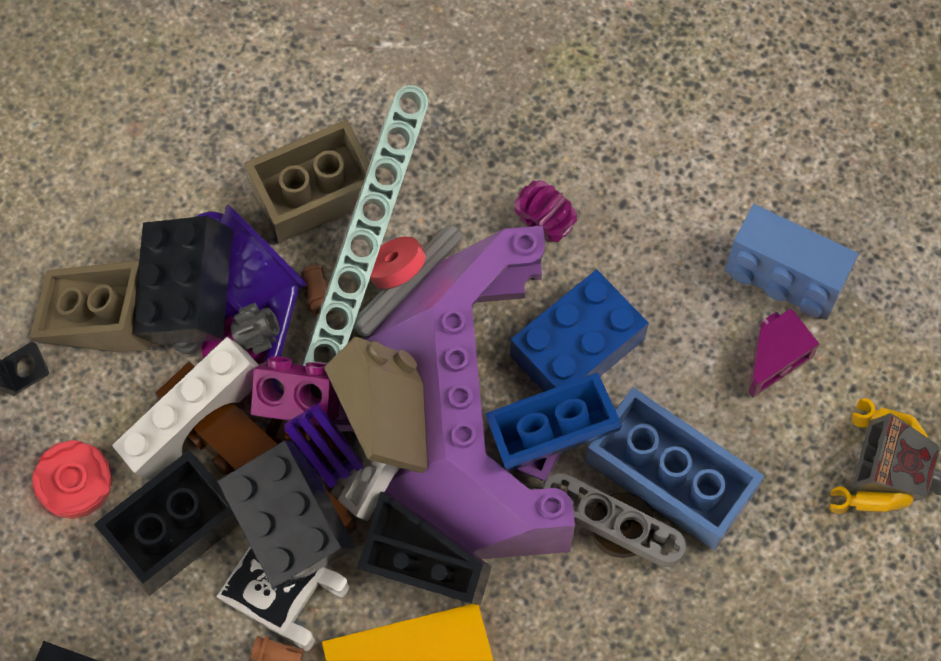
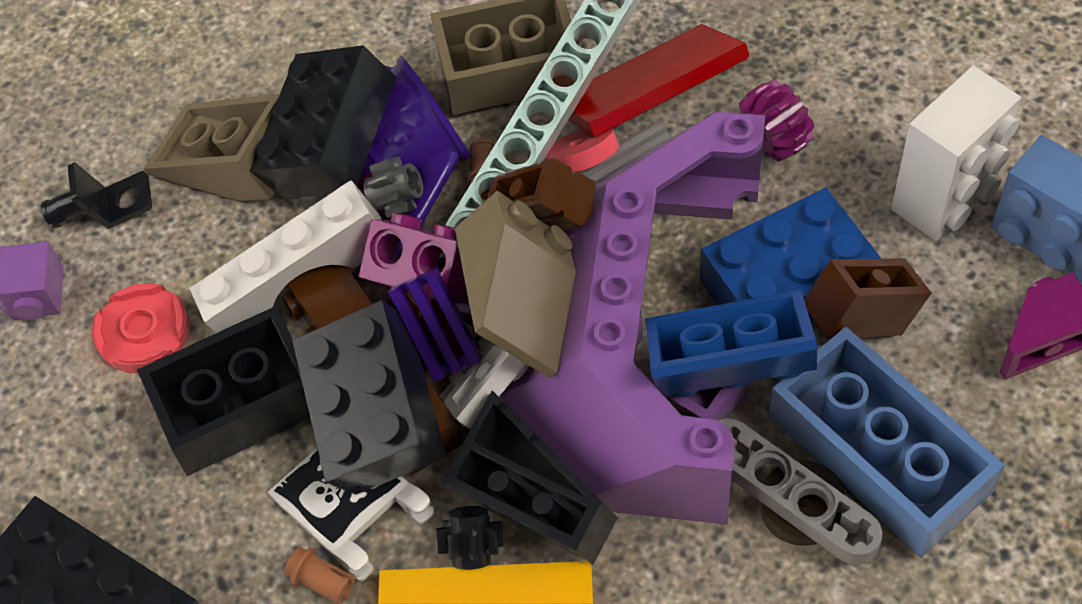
camera: 20 degrees right, 10 degrees down
none -> black gear [436,506,503,570]
none -> reddish brown brick [487,158,596,231]
none -> red tile [568,24,750,137]
none -> reddish brown brick [804,258,932,339]
none -> white brick [891,65,1022,242]

